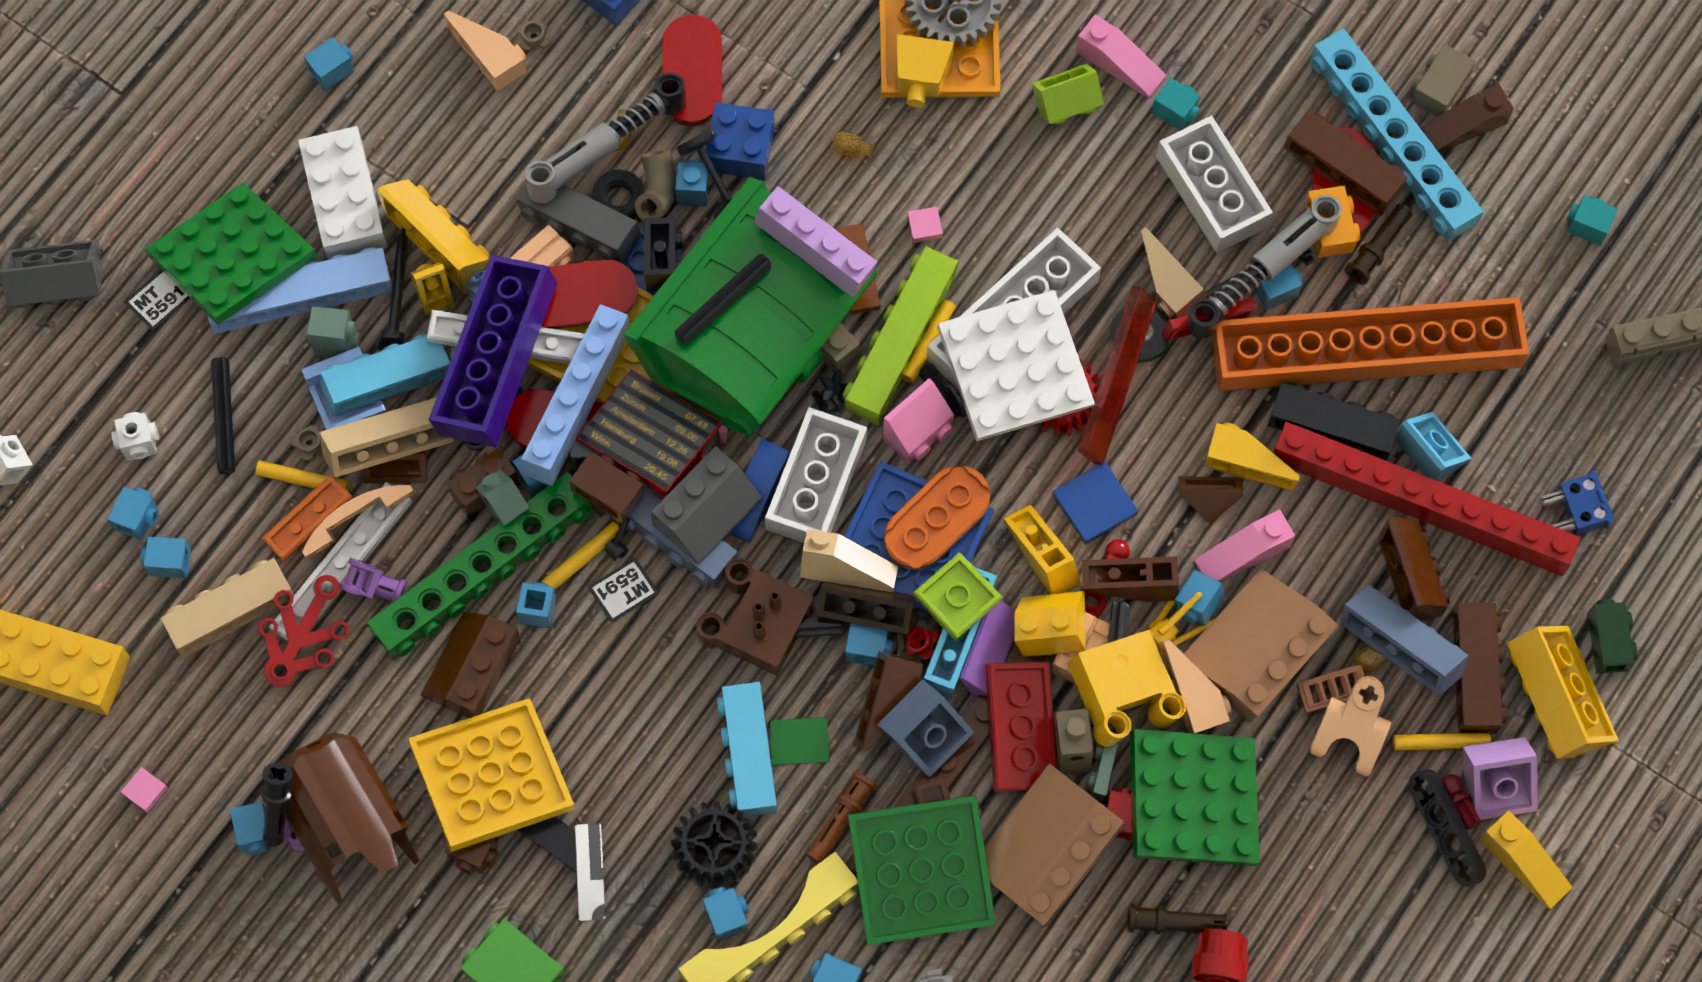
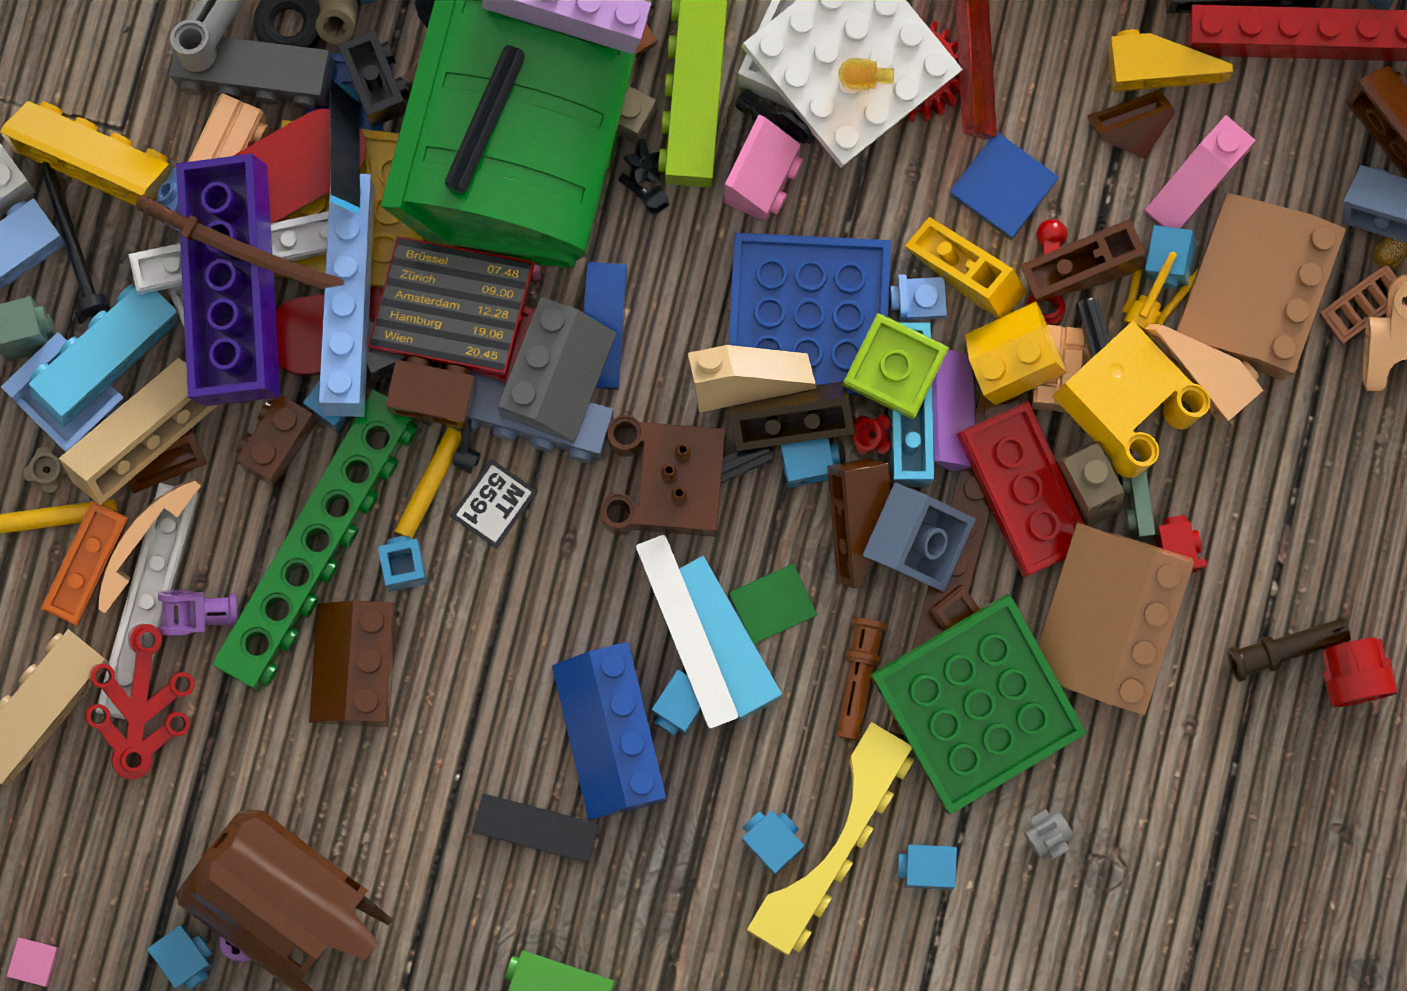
camera: 20 degrees left, 10 degrees up
black pin [261,763,293,847] -> none
yellow plate [408,698,574,852] -> none
yellow slope [410,262,455,316] -> none
reddish brown brick [445,838,499,875] -> none
sand green brick [475,469,530,526] -> none
white sticker [575,824,605,921] -> none
black gear [671,801,758,889] -> none
white brick [765,407,867,543] -> none
orange tile [884,466,990,570] -> none
yellow piece [901,300,956,383] -> none
green plate [1130,729,1259,866] -> none
none -> reddish brown sword [136,195,345,289]
none -> black sticker [330,79,360,215]
none -> blue slope [552,642,667,821]
none -> white sticker [636,535,738,728]
none -> dark azure brick [651,670,702,736]
none -> clear yellow cylinder [838,58,894,91]
none -> light blue bracket [890,275,947,321]

